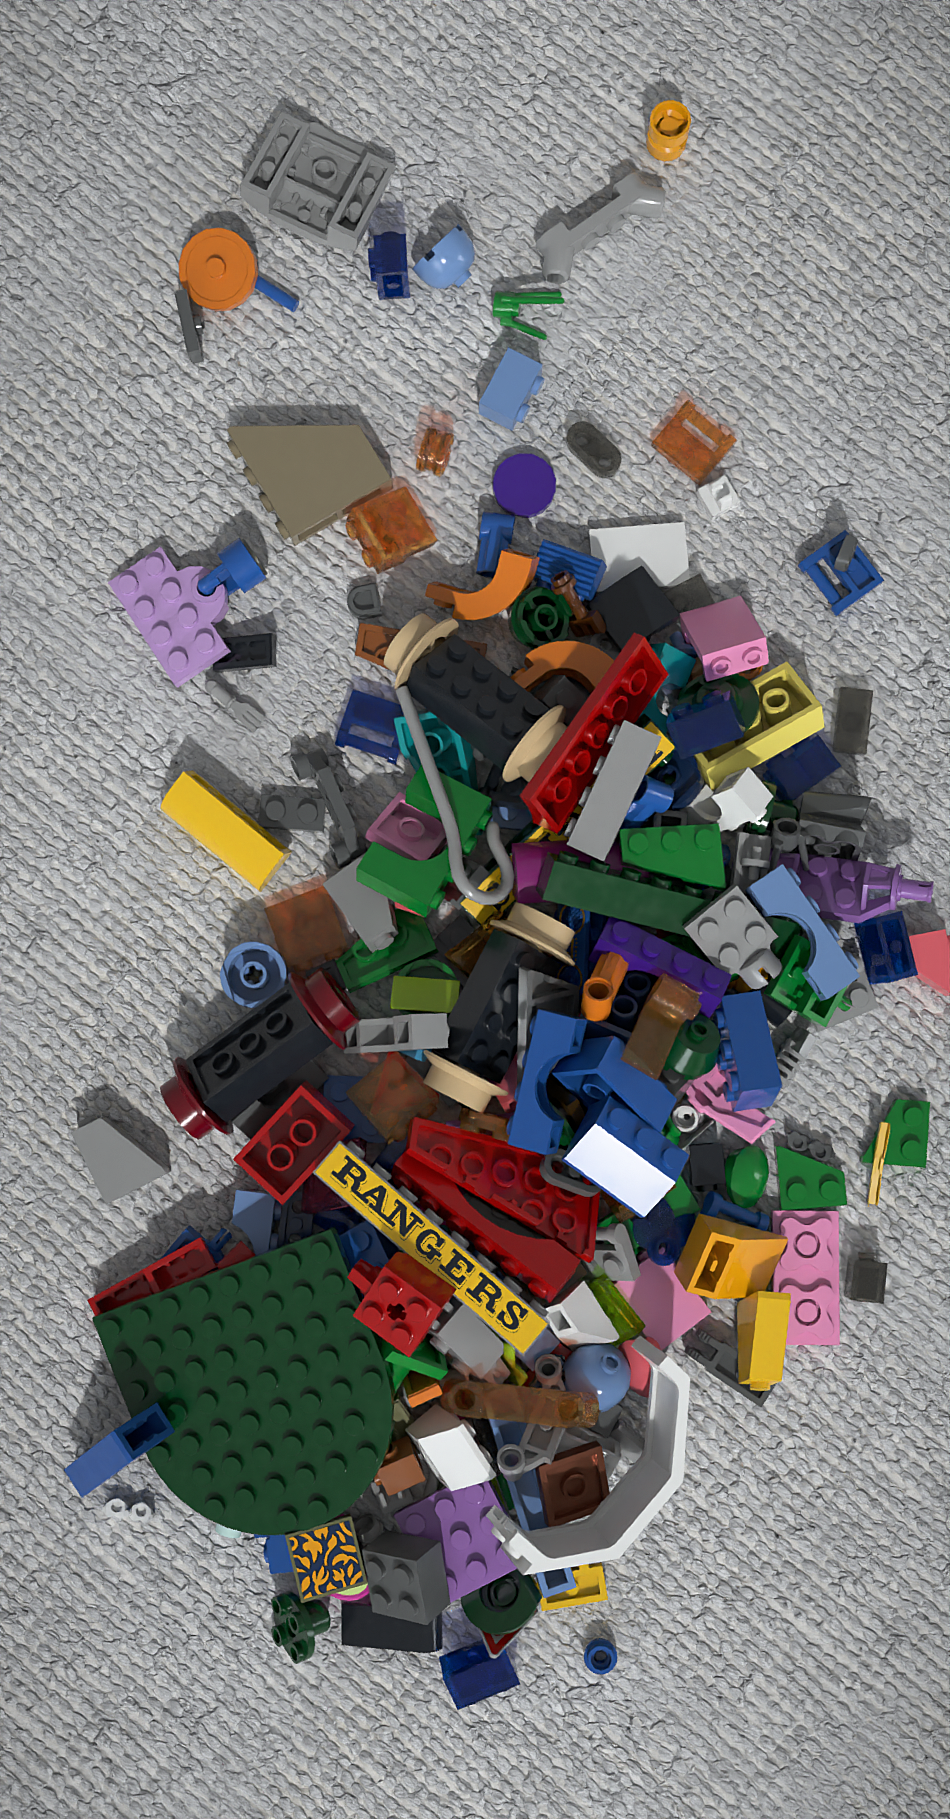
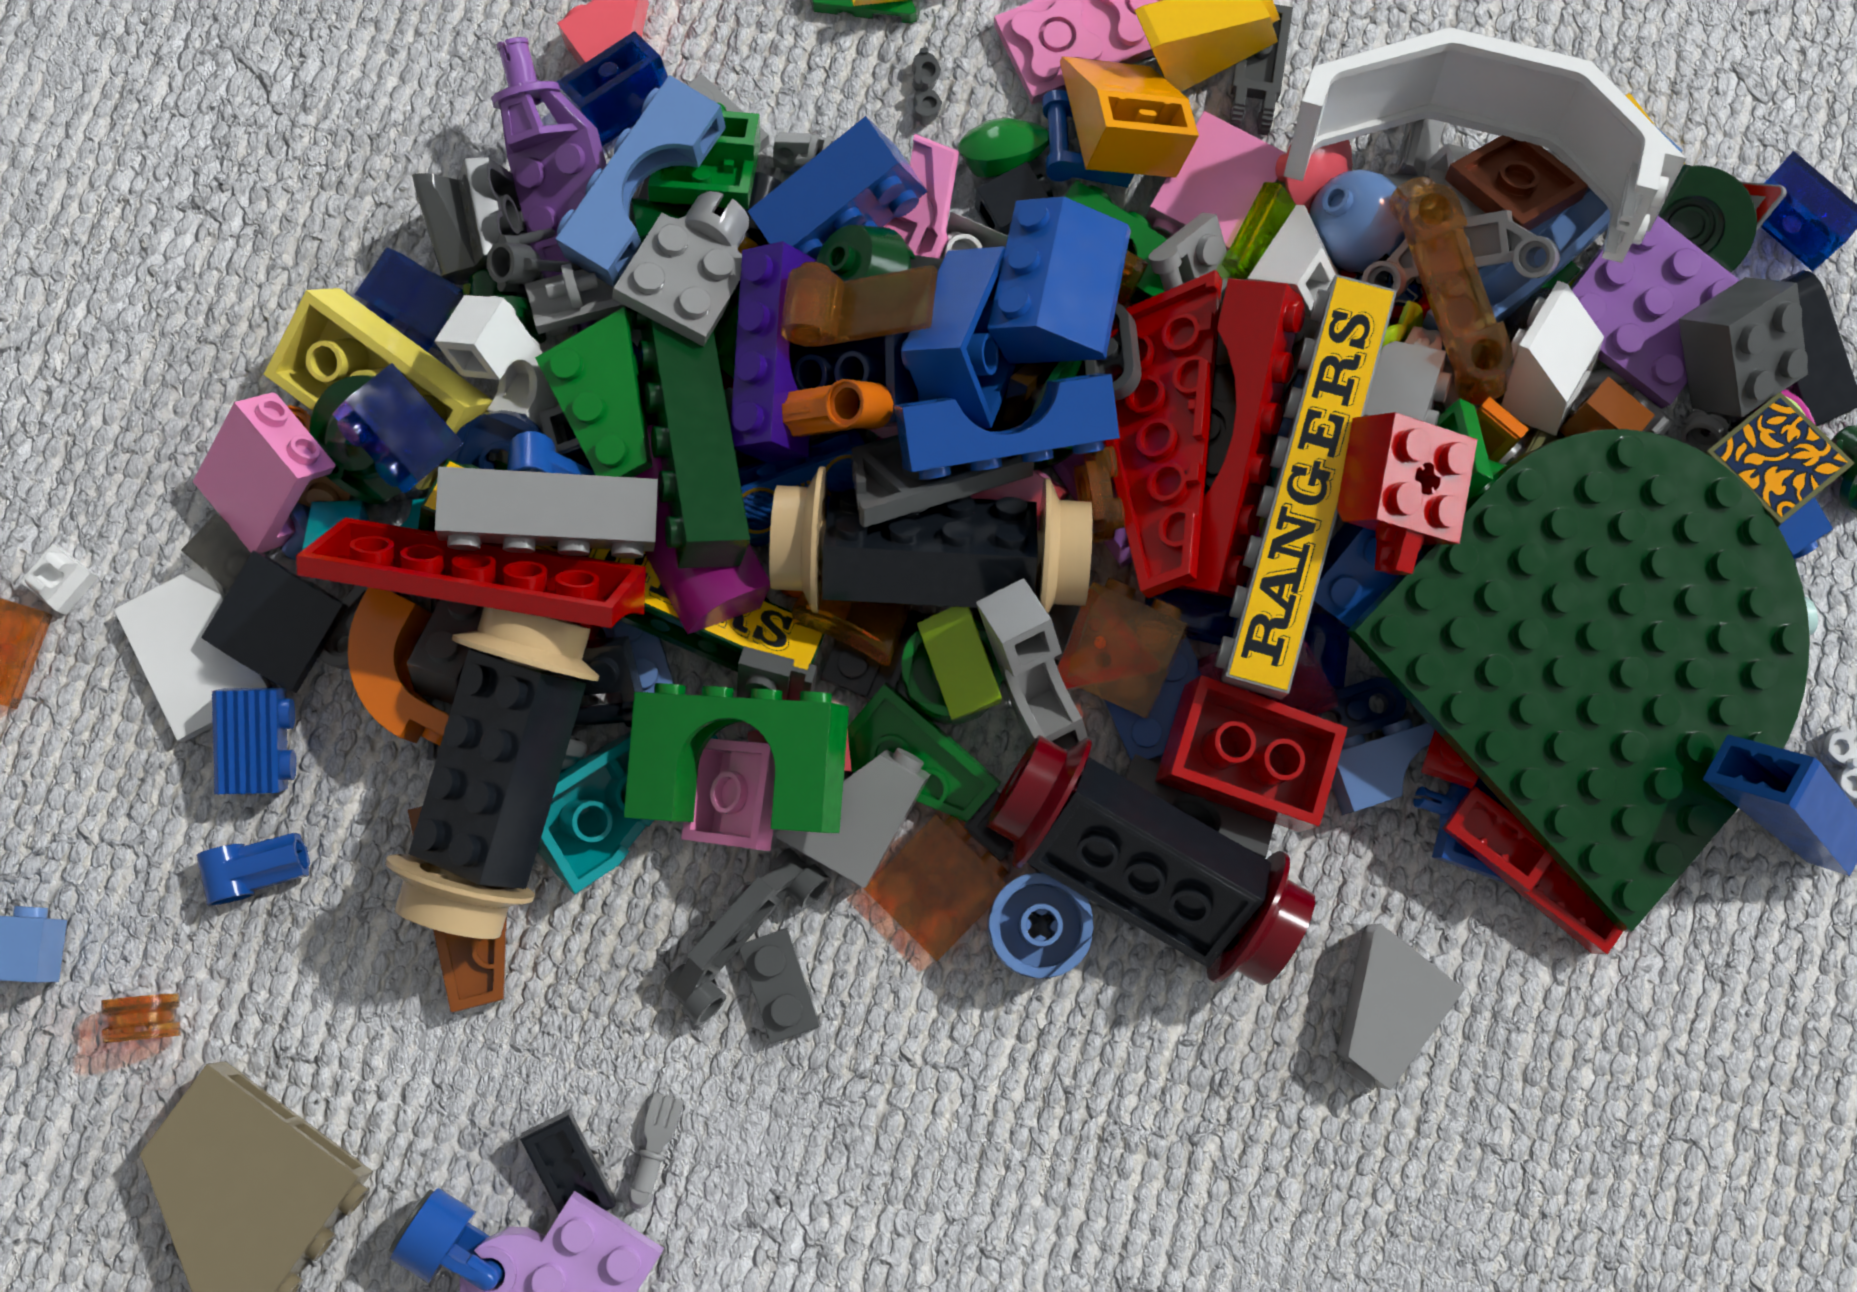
camera: 120 degrees left, 5 degrees down
yellow brick [160,770,292,892] -> none
clear blue plate [335,689,404,765] -> none
clear orange plate [346,486,437,574] -> none
dark grey tile [347,582,382,619] -> none
light grey piece [396,686,515,905] -> none
orange arch [425,549,540,620] -> none
dark purple tile [493,453,556,518] -> none
dark green cone [508,587,572,650] -> none
reddish brown hinge [551,570,606,638] -> none
clear smoke plate [566,421,622,478] -> none
blue plate [584,1638,618,1675] -> none
clear blue plate [632,1198,695,1266] -> none
green wing [774,1146,847,1210] -> none
blue plate [798,530,884,617] -> none
clear smoke plate [832,687,873,756] -> none
dark grey tile [834,534,858,572] -> none

